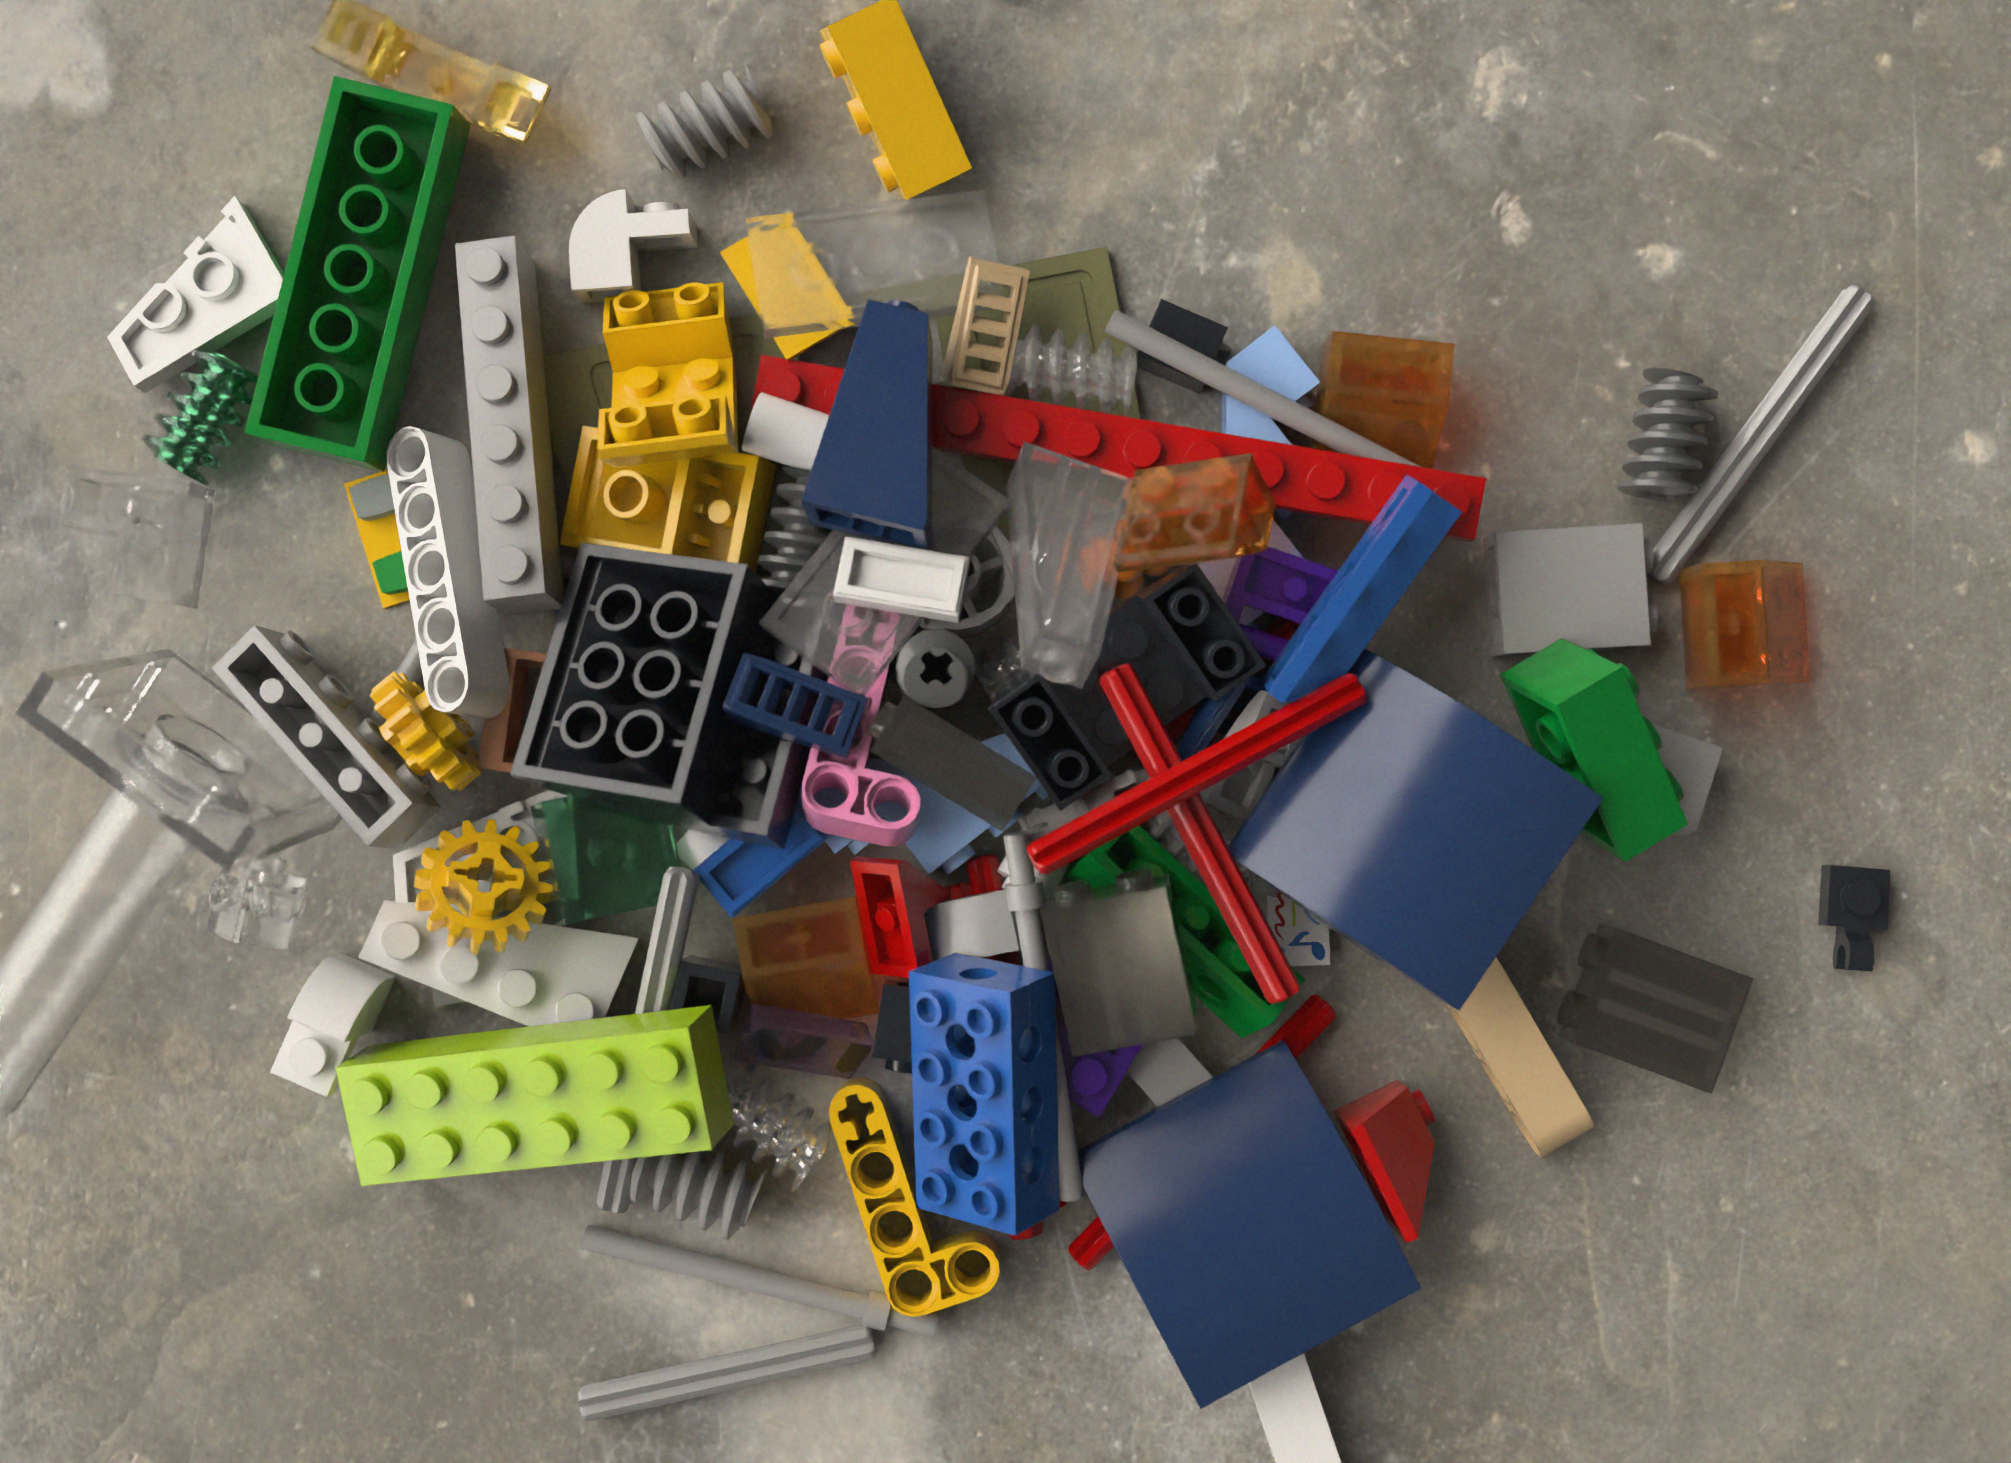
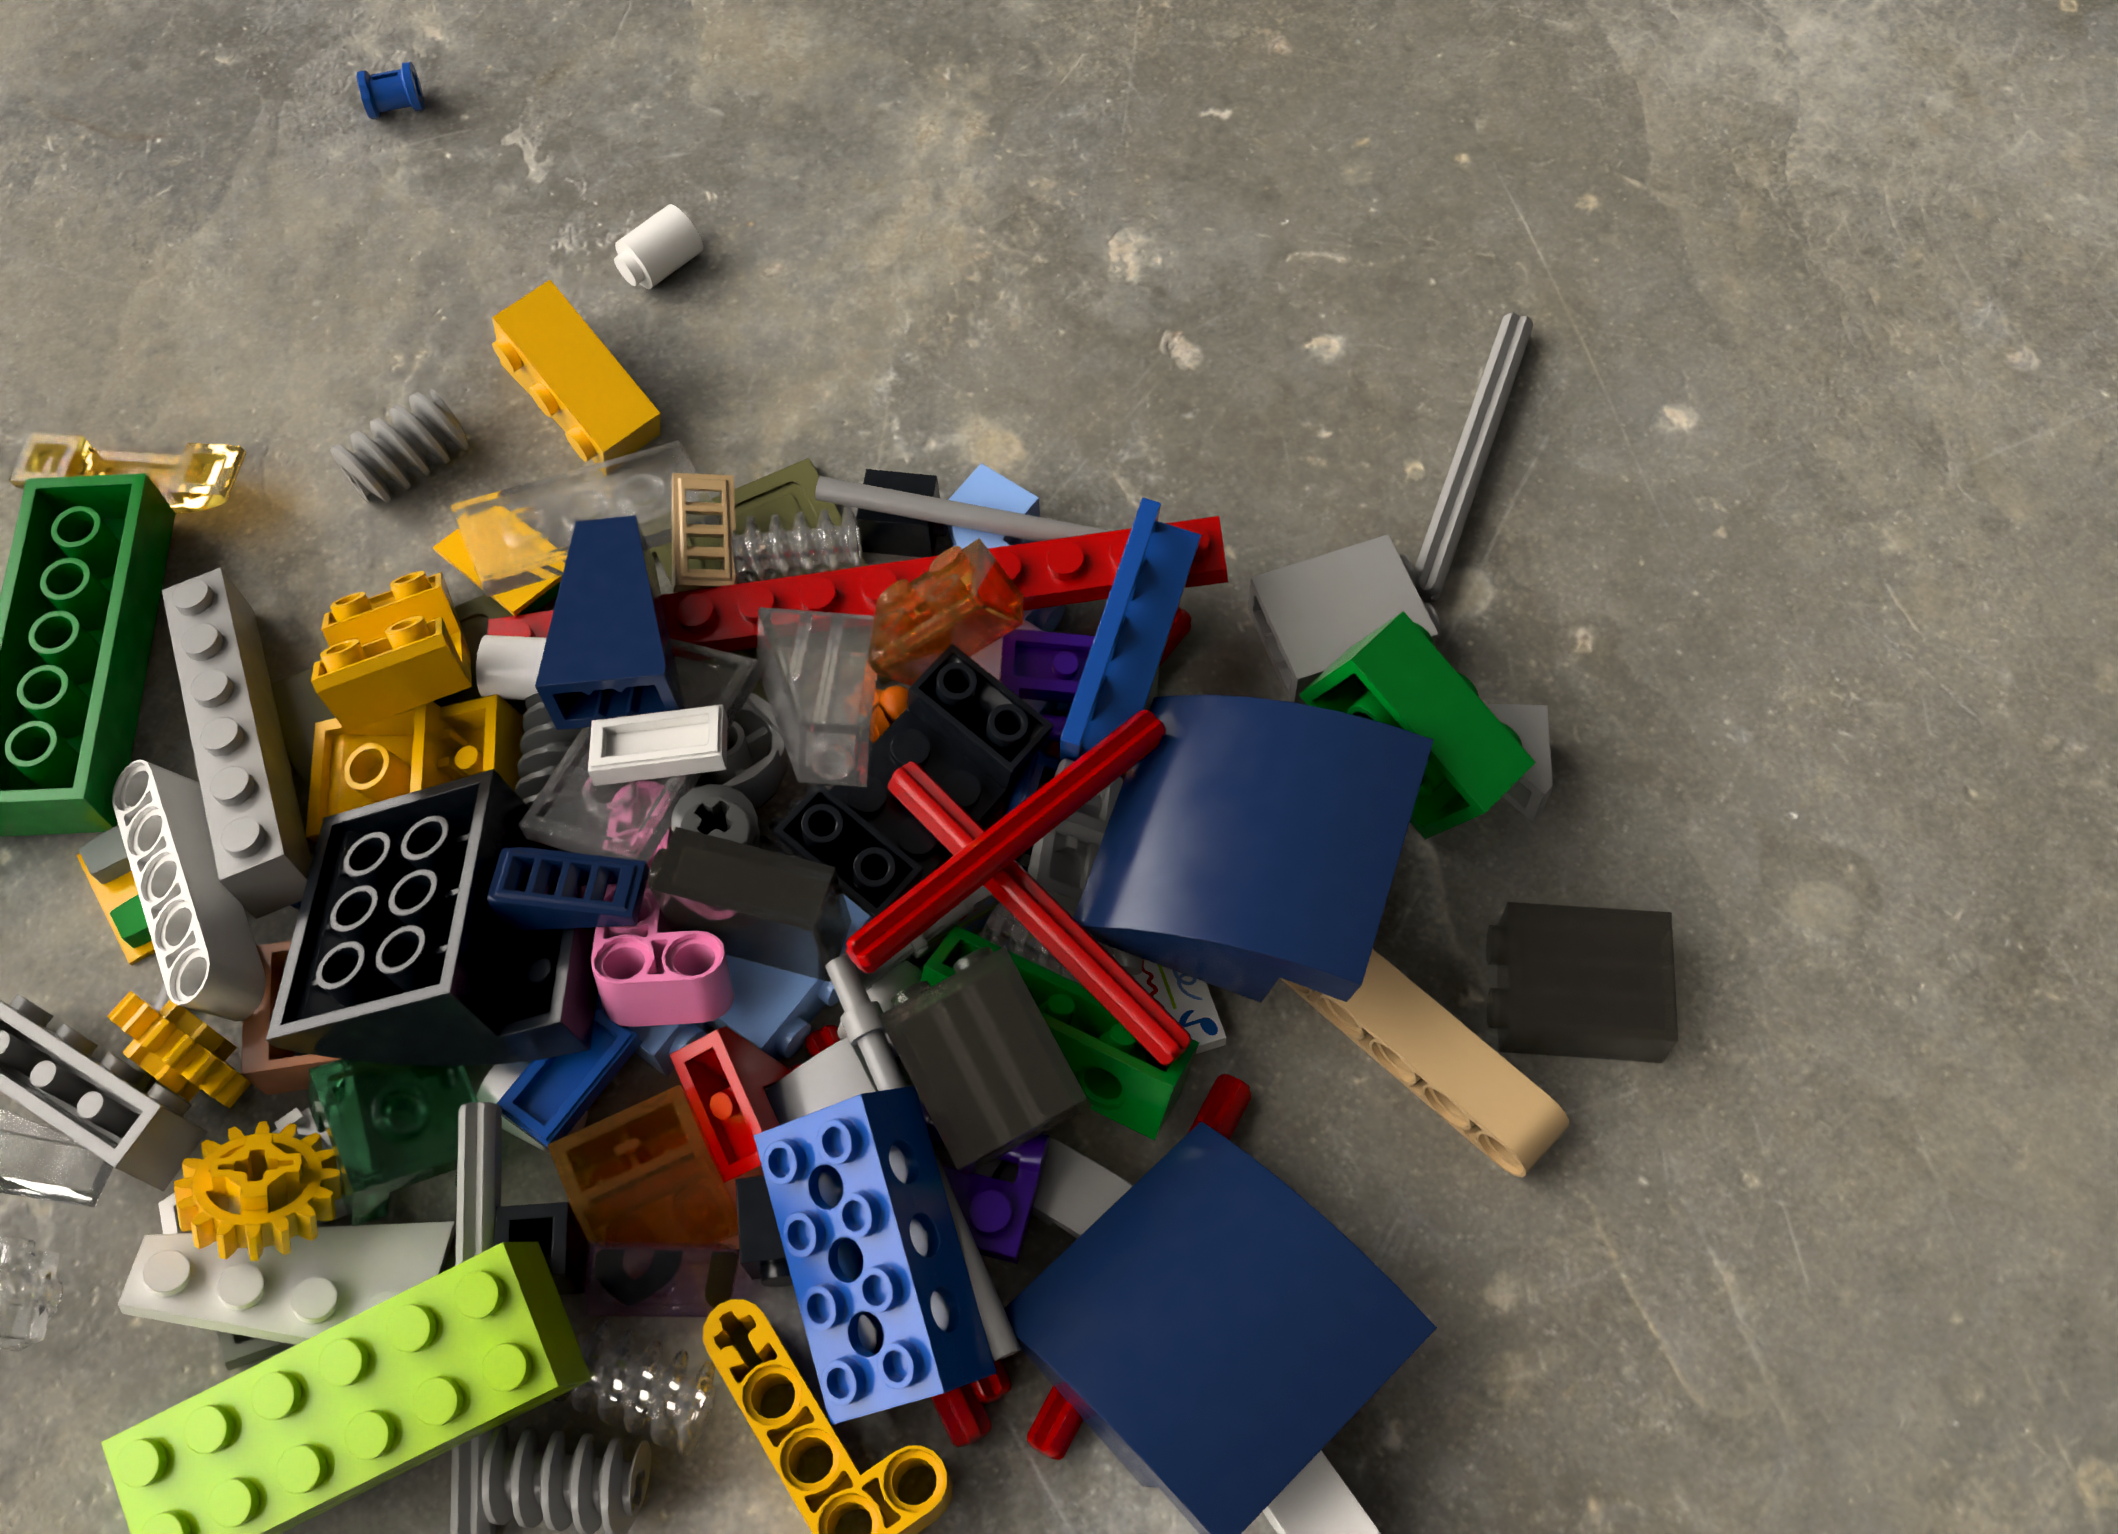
camera: 10 degrees left, 25 degrees down
white brick [270,953,396,1097] -> none
white brick [569,189,698,303] -> none
clear orange slope [1311,331,1455,469] -> none
red slope [1333,1080,1436,1243] -> none
dark grey piece [1617,367,1719,501] -> none
clear orange slope [1679,560,1810,690] -> none
black plate [1818,865,1890,972] -> none

